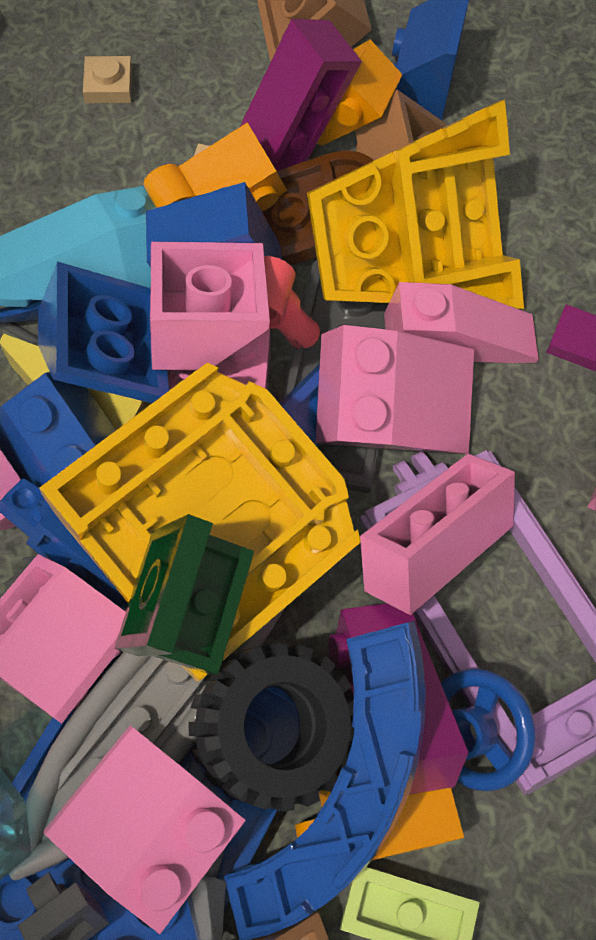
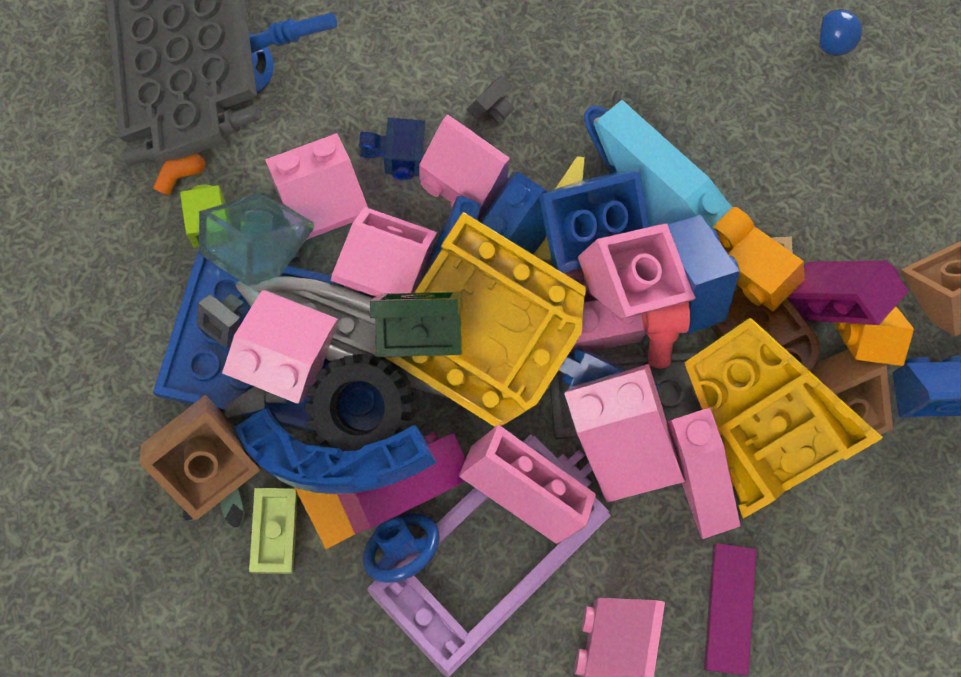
camera: 70 degrees right, 5 degrees up
tan plate [83,56,132,103] -> none

